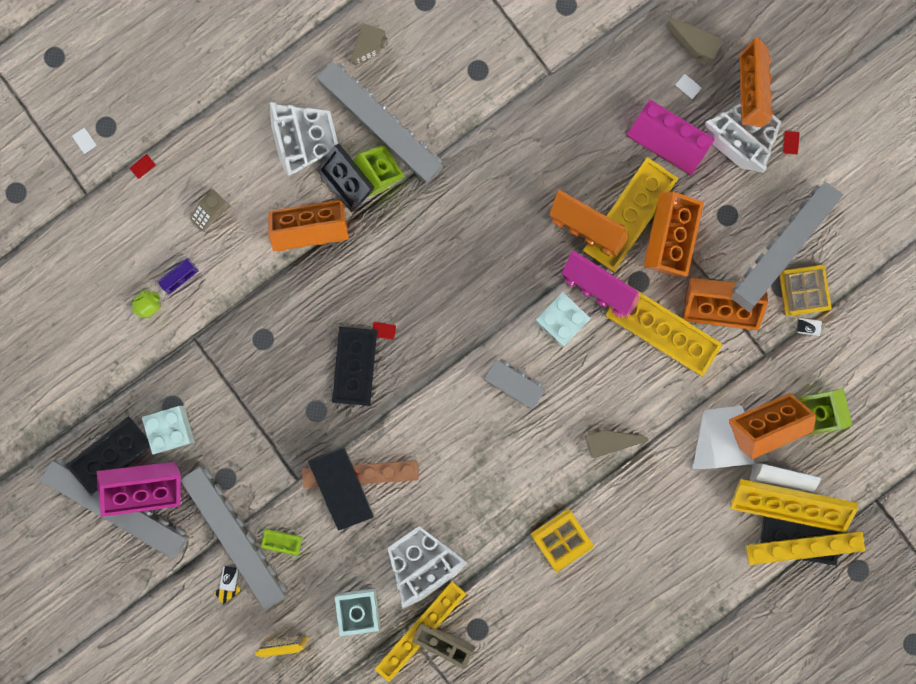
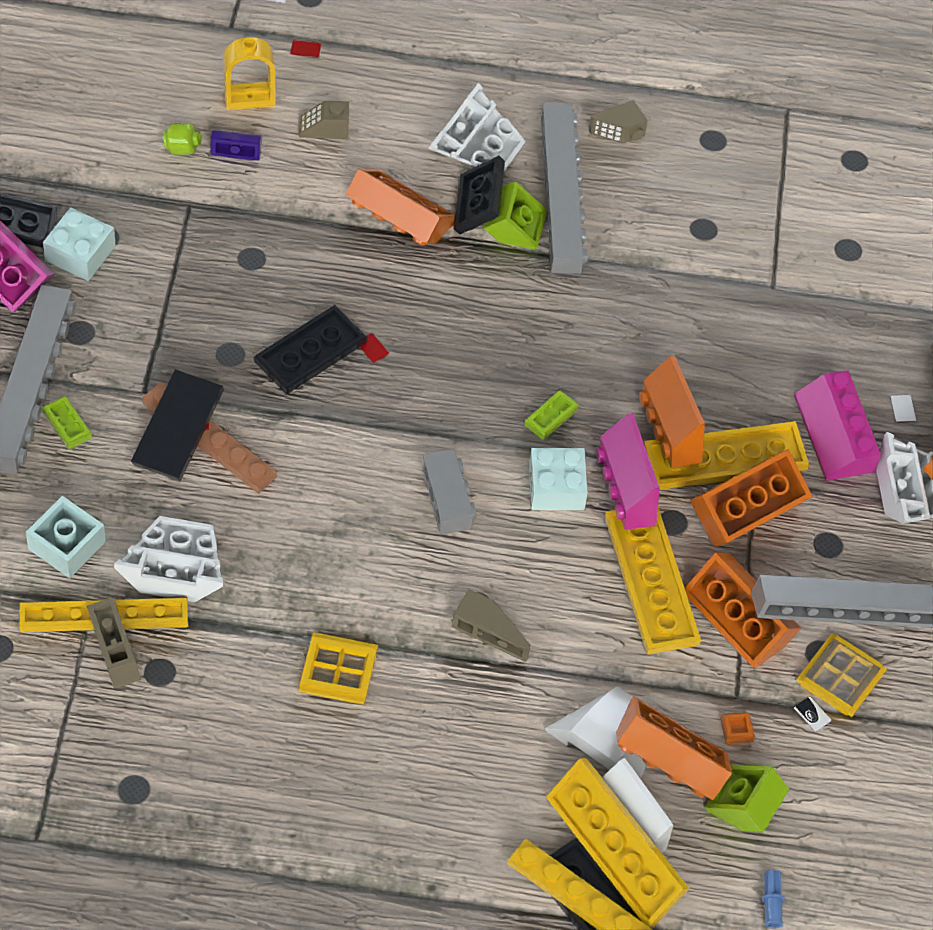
camera: 35 degrees right, 30 degrees down
none -> yellow window [223,37,275,110]
none -> lime plate [524,390,579,440]
none -> orange tile [721,712,755,744]
none -> medium blue axle [762,869,785,929]

